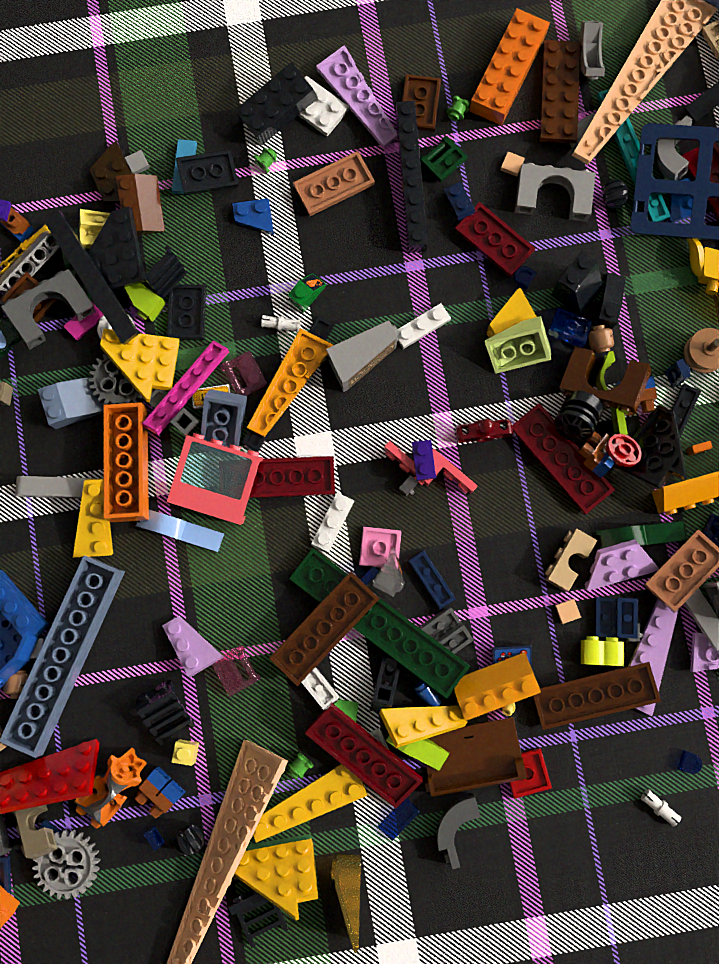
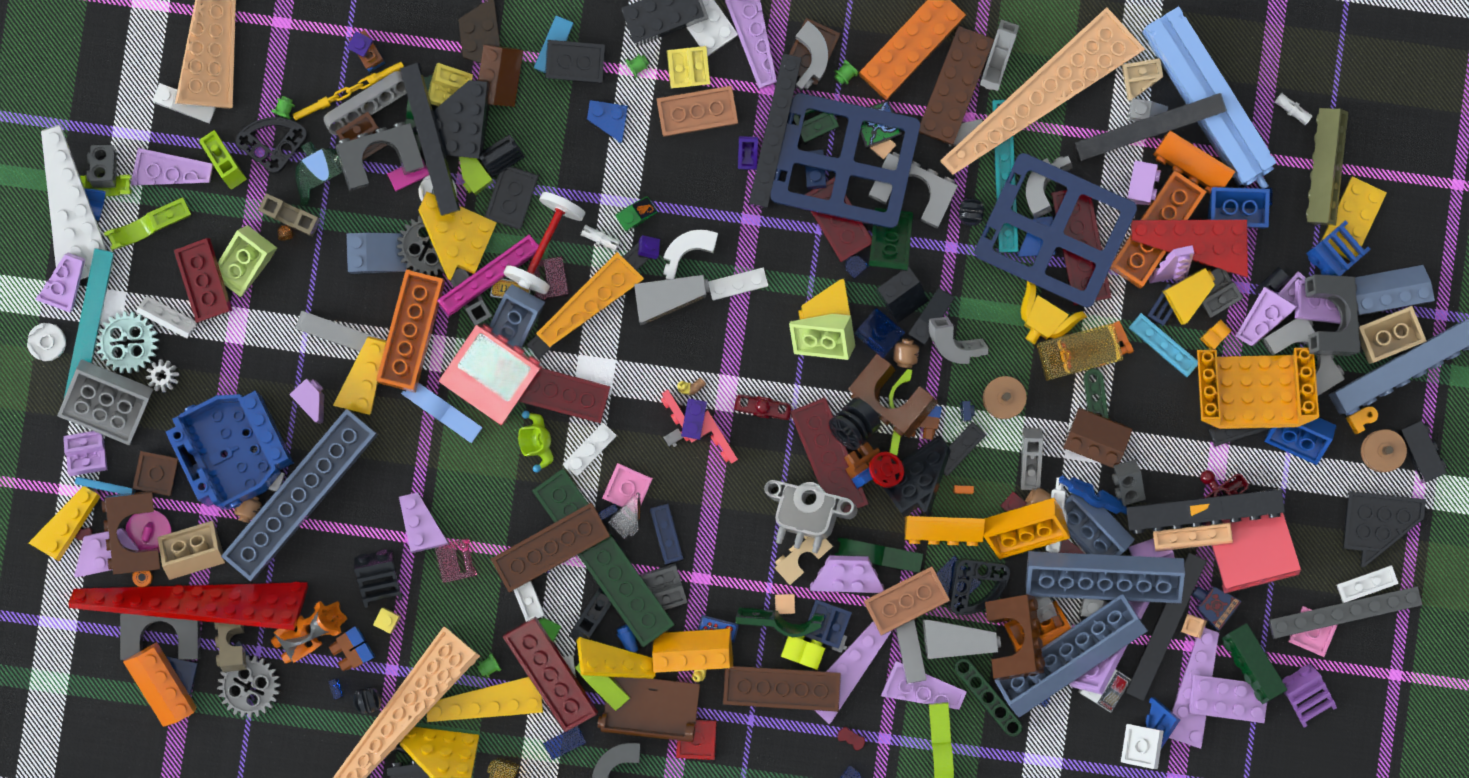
camera: 15 degrees right, 5 degrees up
light grey tile [125,150,150,174] -> none
none -> lavender slope [289,379,324,424]
none -> white piece [504,192,585,294]
none -> lime piece [518,411,553,473]
none -> dark purple plate [638,235,660,259]
none -> white arch [663,230,718,280]
none -> light yellow slope [667,46,710,88]
none -> arm [677,377,706,395]
none -> dark green piece [736,608,825,637]
none -> dark purple slope [738,136,758,170]
none -> light grey piece [764,480,858,554]
none -> dark blue window [770,93,920,228]
none -> light grey arch [795,21,828,92]
none -> dark red piece [837,727,865,751]
none -> tile [860,100,902,149]
none -> dark green plate [869,208,913,270]
none -> light grey arch [929,317,989,364]

